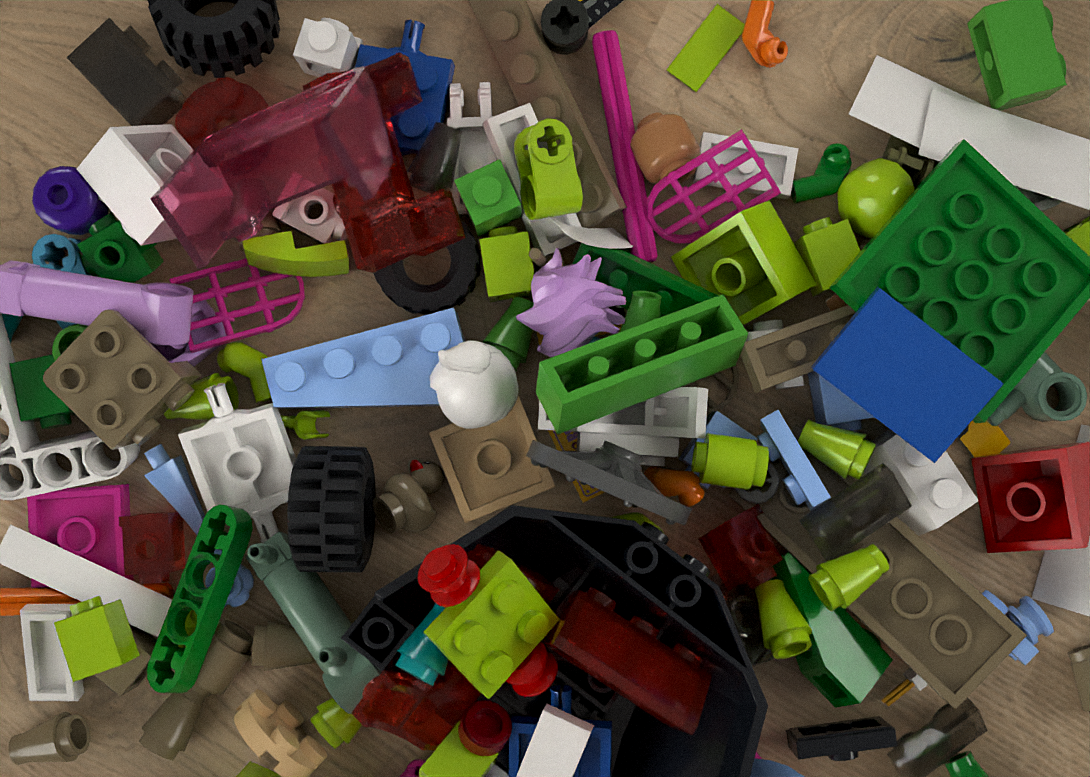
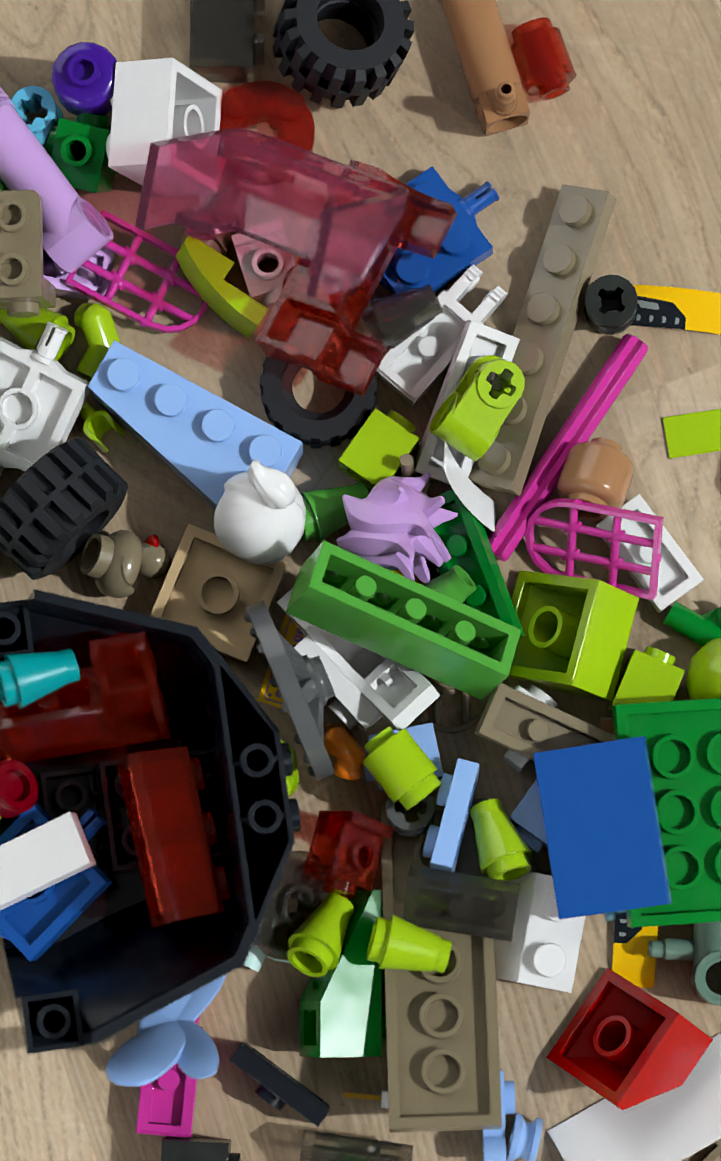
camera: 45 degrees right, 5 degrees down
white brick [293,18,363,86] -> none
lime plate [418,544,560,699] -> none
bright green brick [454,159,522,236] -> none

